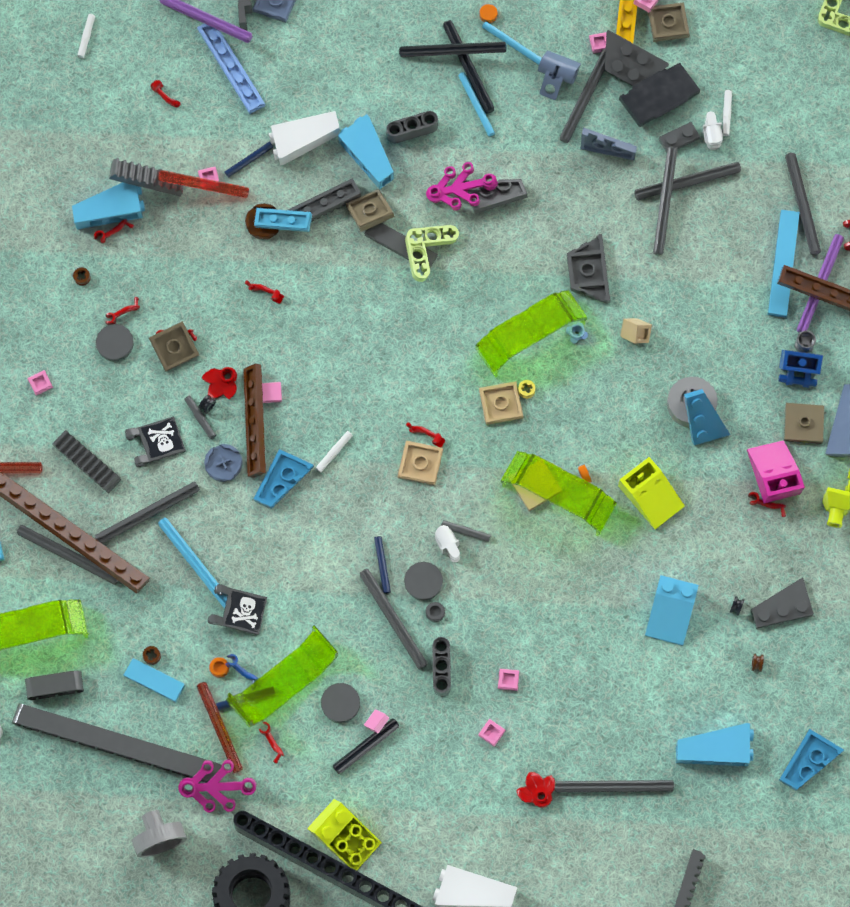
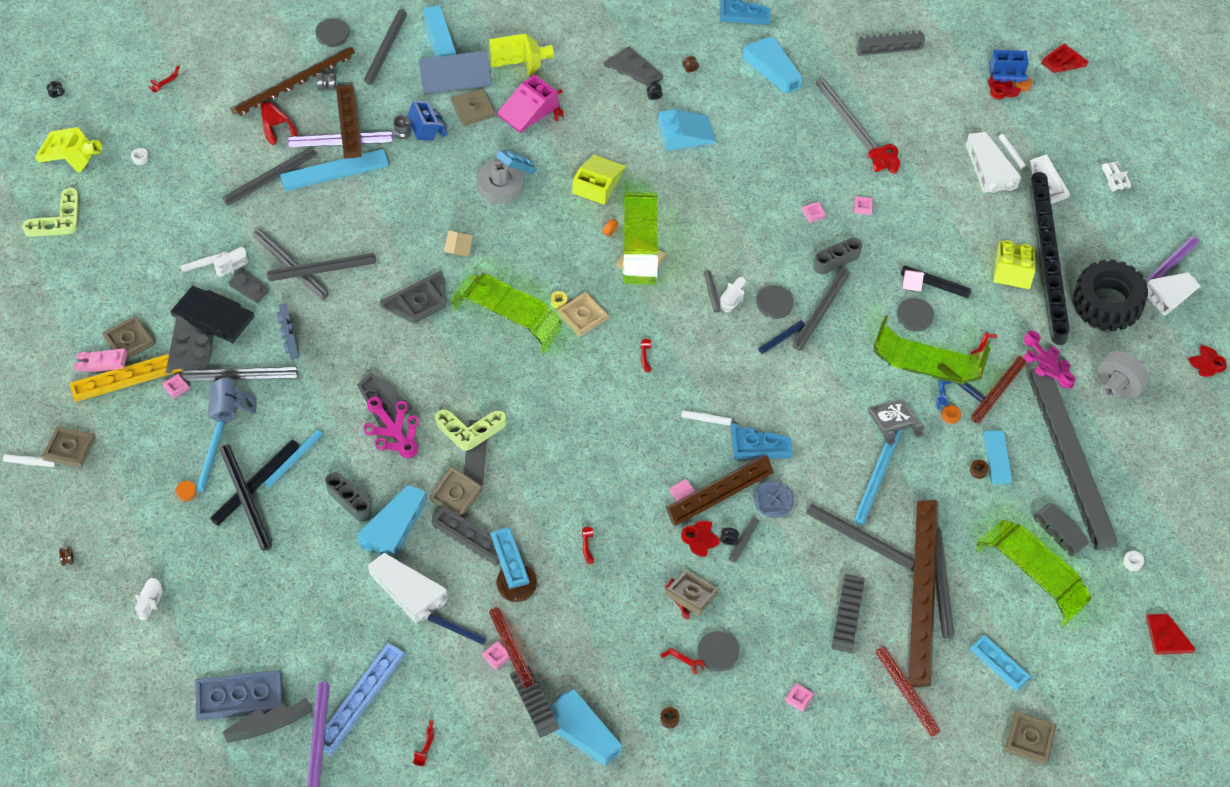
camera: 125 degrees left, 15 degrees down
red piece [94,219,134,243] -> none
flag [125,416,186,467] -> none
tan tile [398,441,443,485] -> none
dark grey tile [425,602,445,622] -> none

